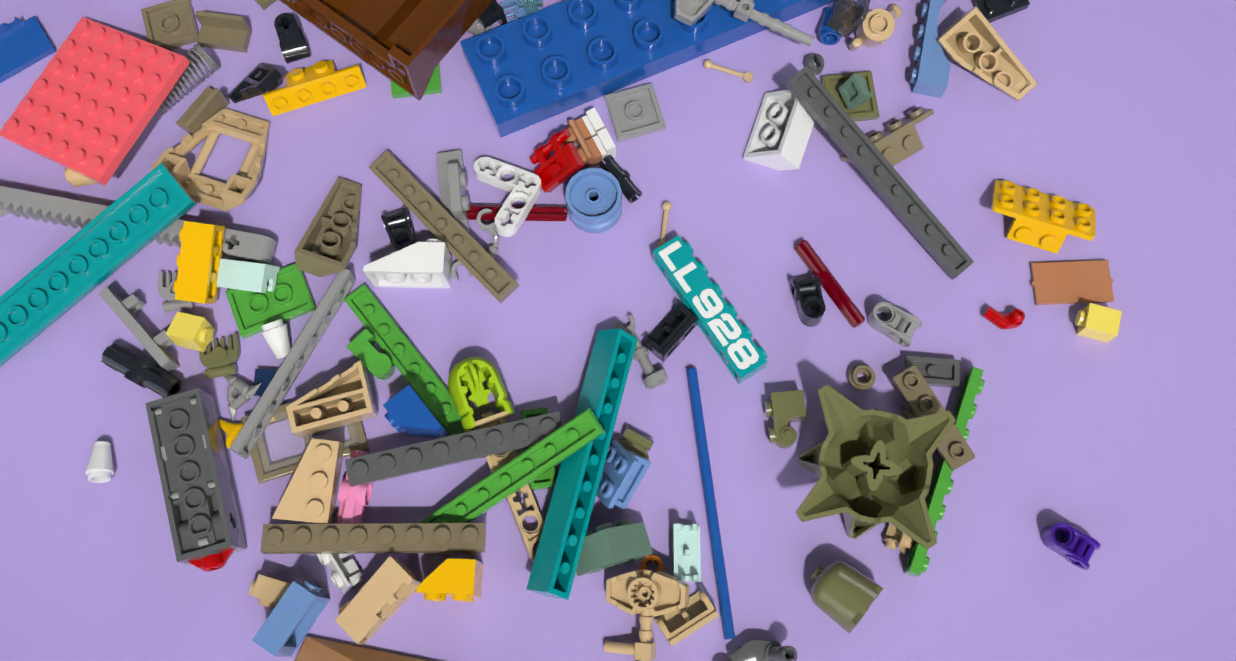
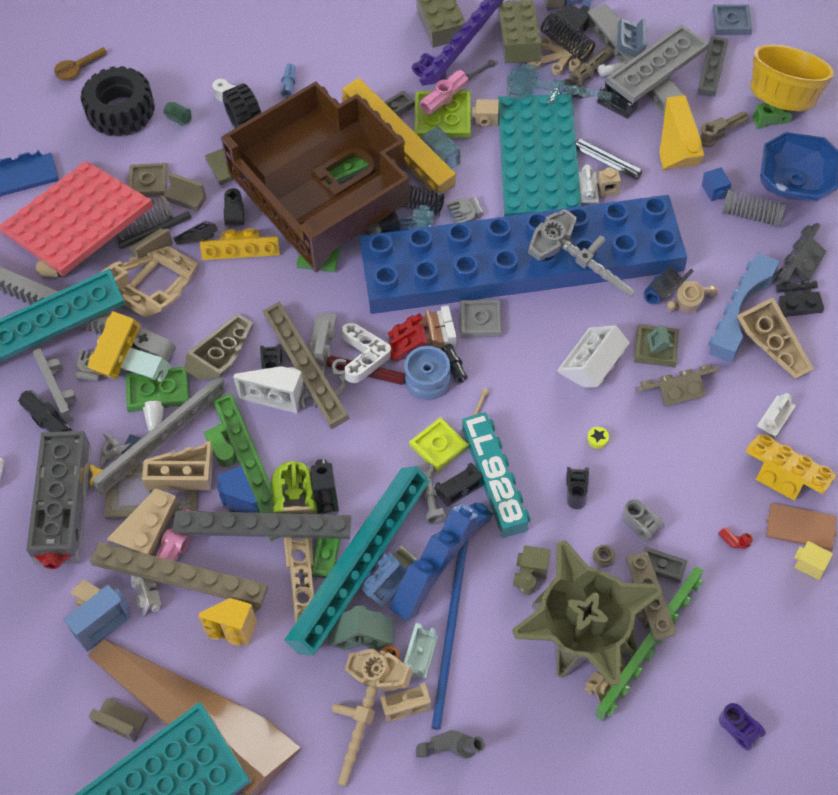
camera: 15 degrees right, 15 degrees down
light yellow brick [166,311,215,352] -> none
olive piece [199,333,240,380] -> none
tan wedge [335,556,422,645] -> none
bright green tile [419,408,605,523] -> none
tan hinge [703,59,753,83] -> none
dark grey plate [785,66,974,280] -> none
dark red axle [795,240,865,328] -> none
dark grey hinge [804,53,824,75] -> none
olive cylinder [811,561,883,634] -> none
none -> pearl dark grey bar [118,211,191,249]
none -> black torso [310,459,339,514]
none -> blue arch [389,502,493,621]
none -> neon yellow tile [409,417,469,473]
none -> neon yellow tile [587,427,609,449]
none -> white hinge [757,393,796,437]

